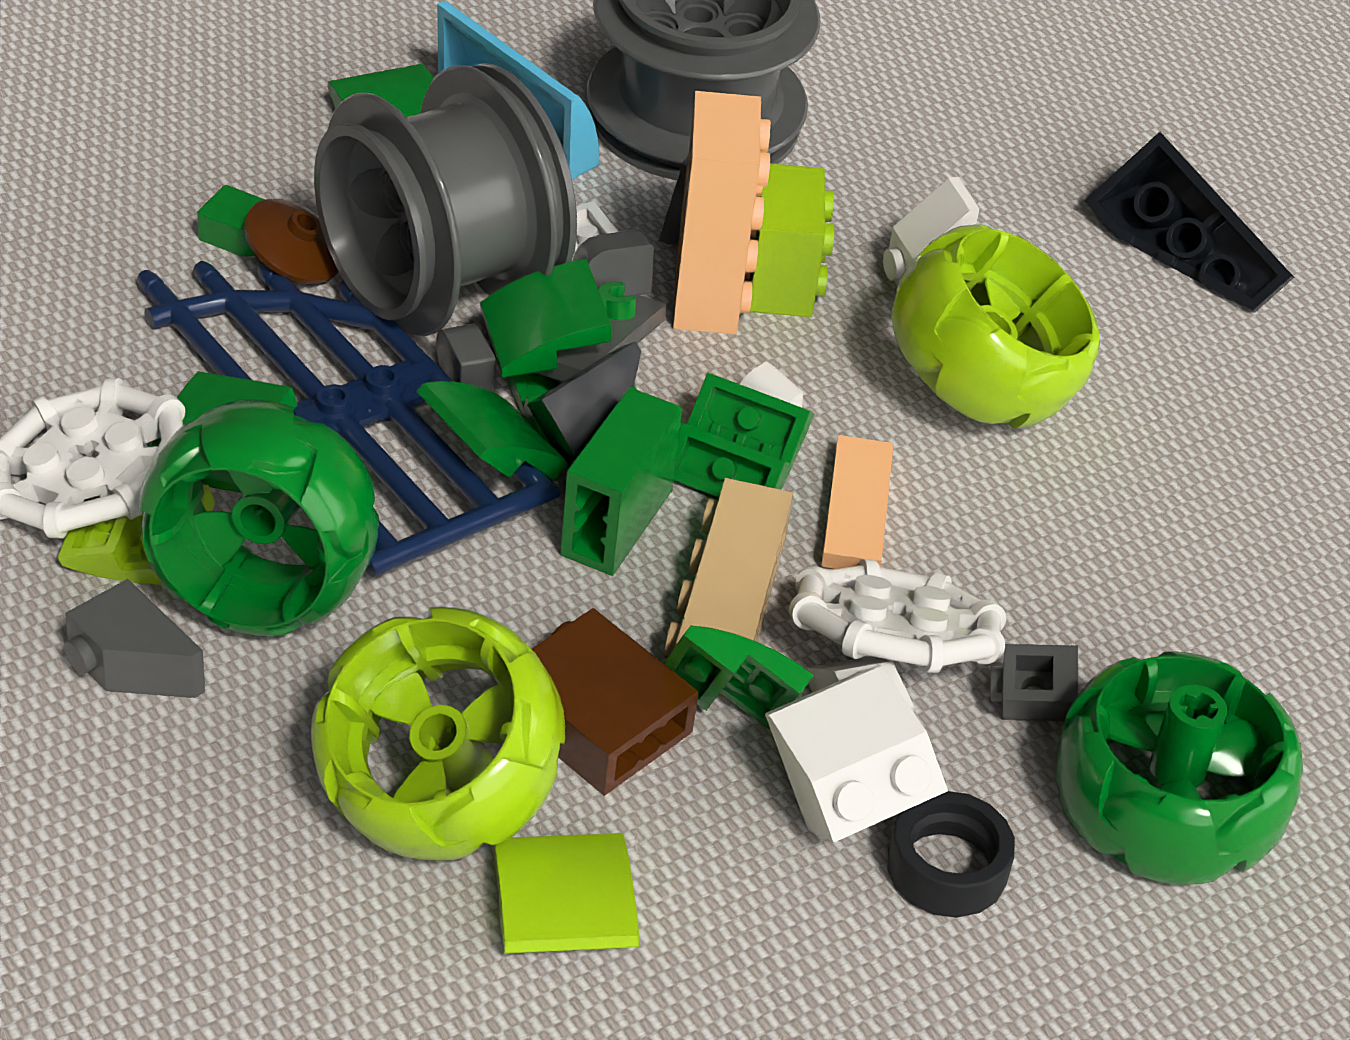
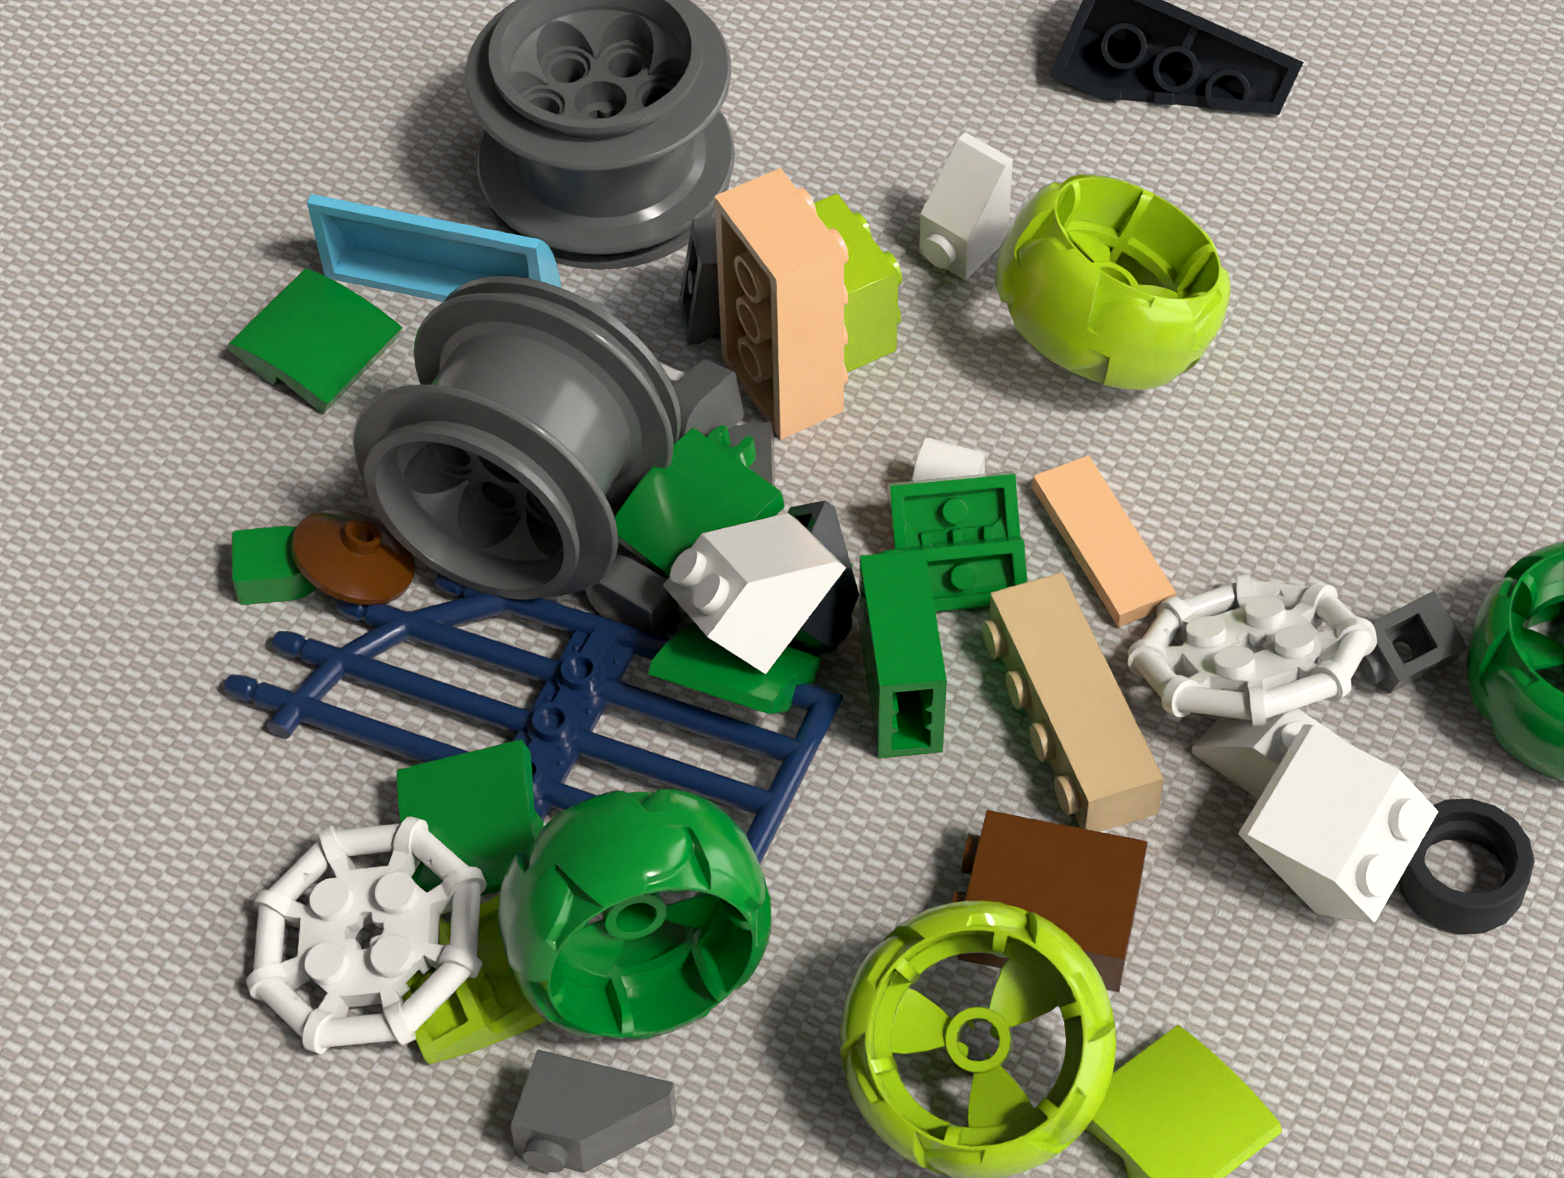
camera: 25 degrees left, 10 degrees up
green slope [664,625,814,730] -> none
none -> white slope [663,513,846,674]

